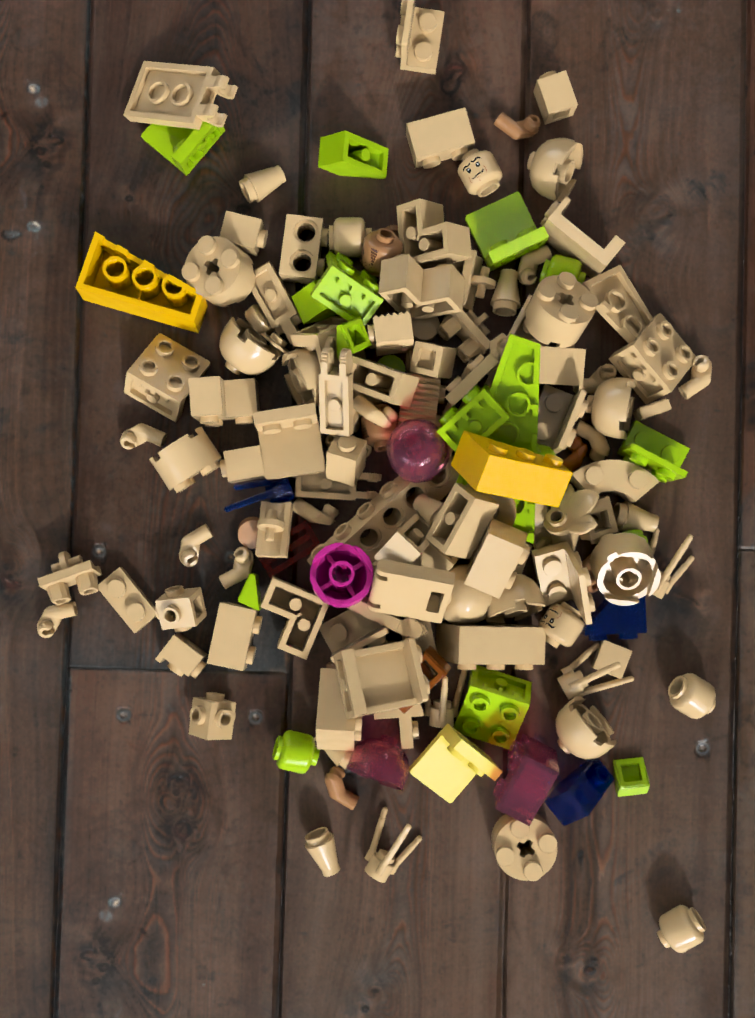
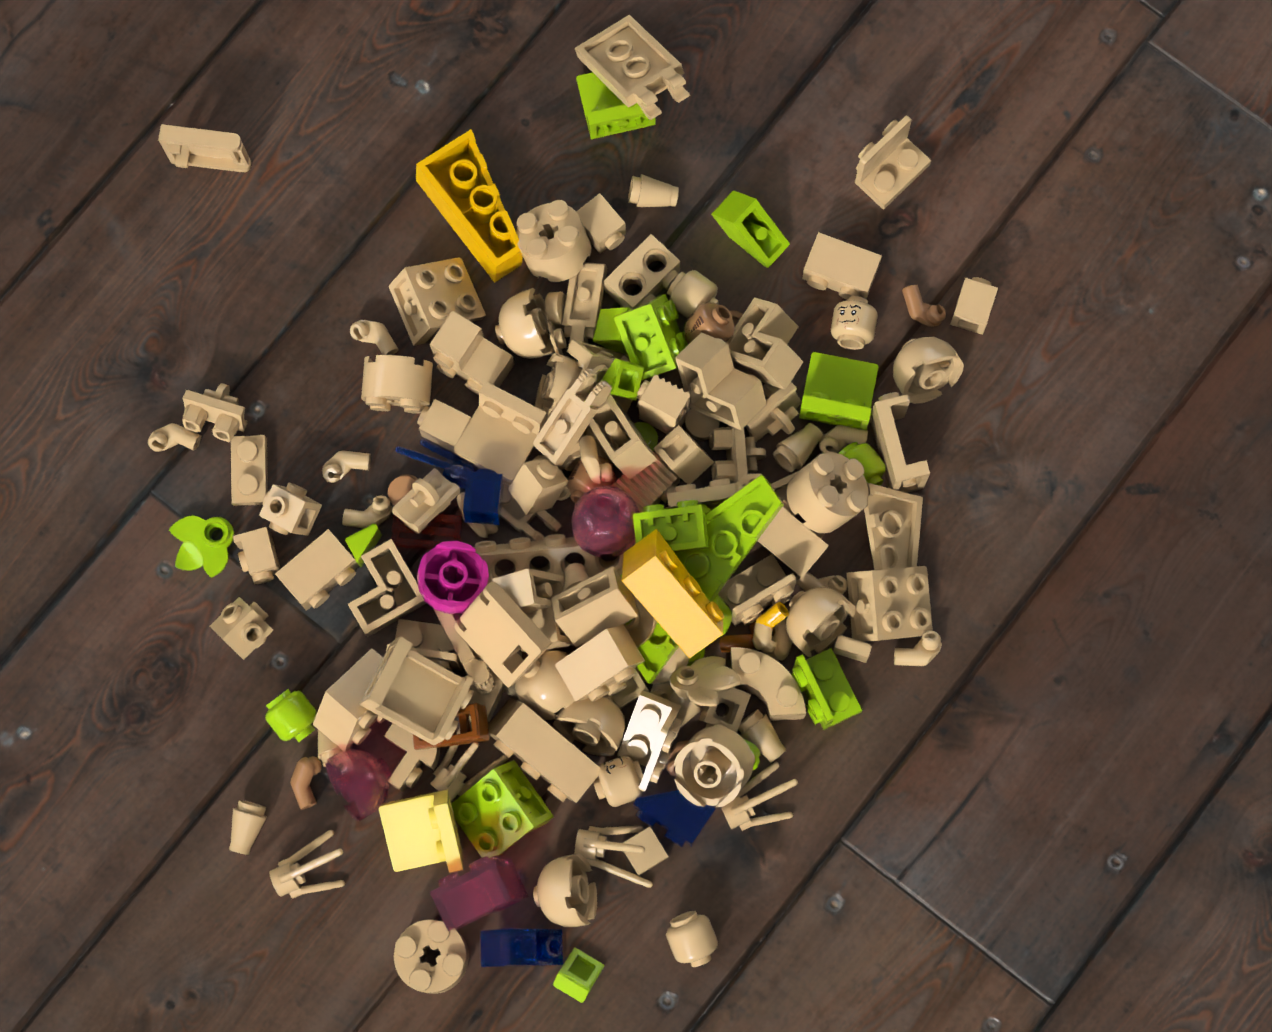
camera: 35 degrees right, 10 degrees down
none -> lime plate [169,515,234,578]
none -> clear blue brick [463,469,504,525]
none -> arm [752,602,789,654]

